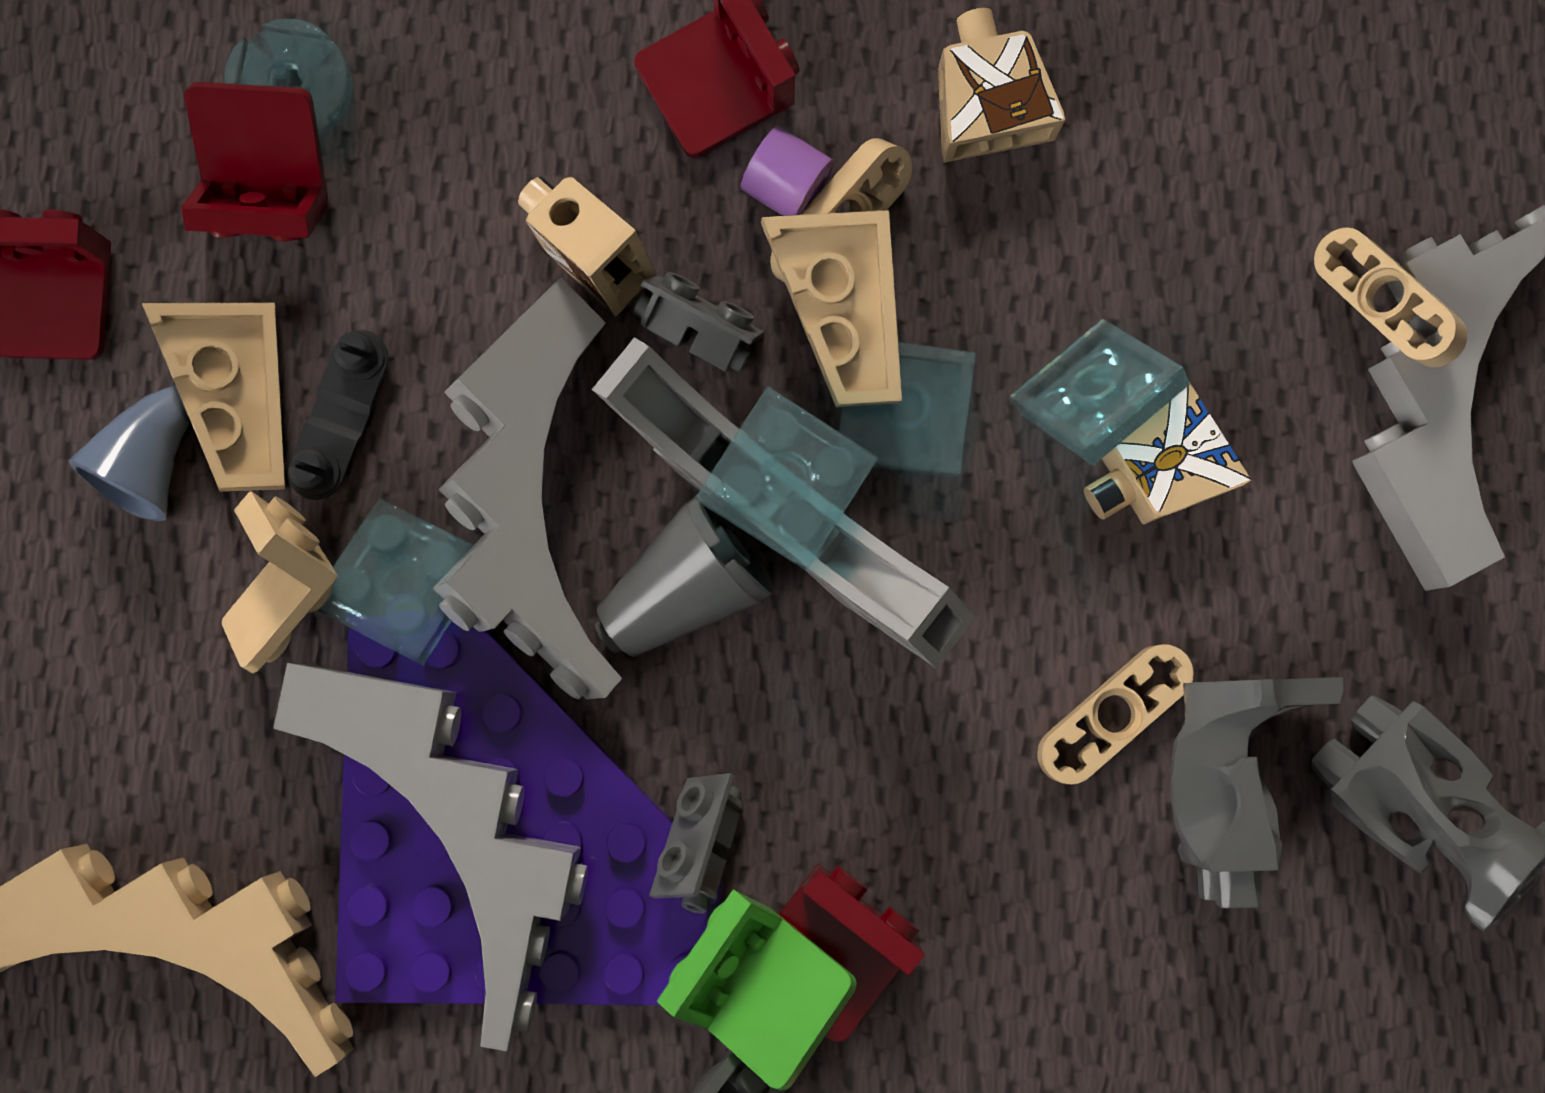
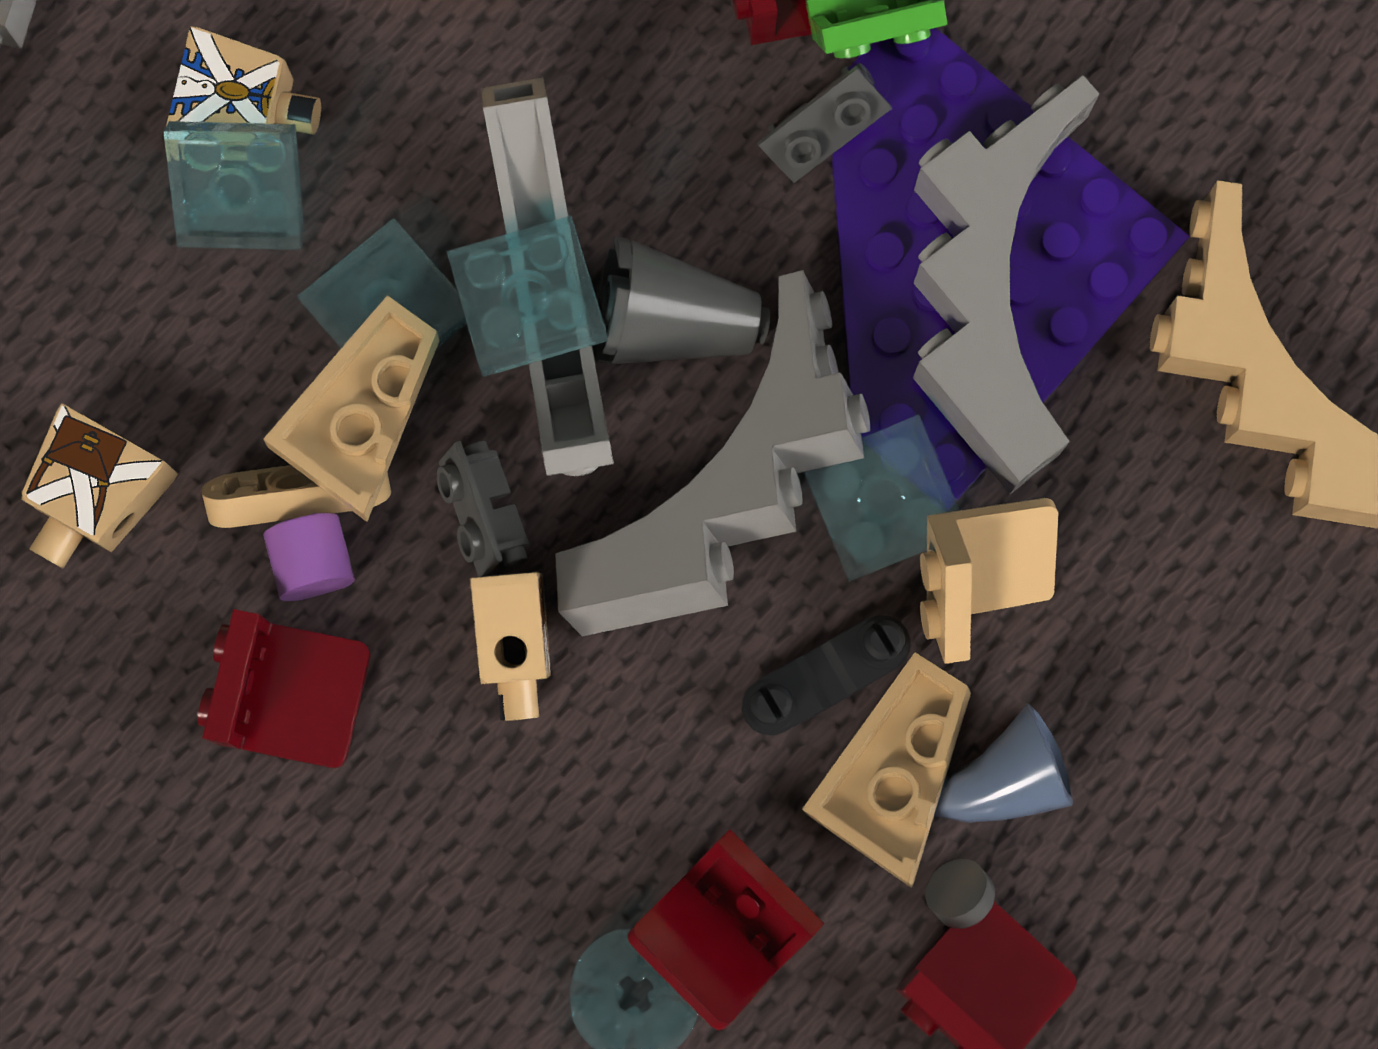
camera: 140 degrees left, 5 degrees down
none -> dark grey tile [925,859,995,929]

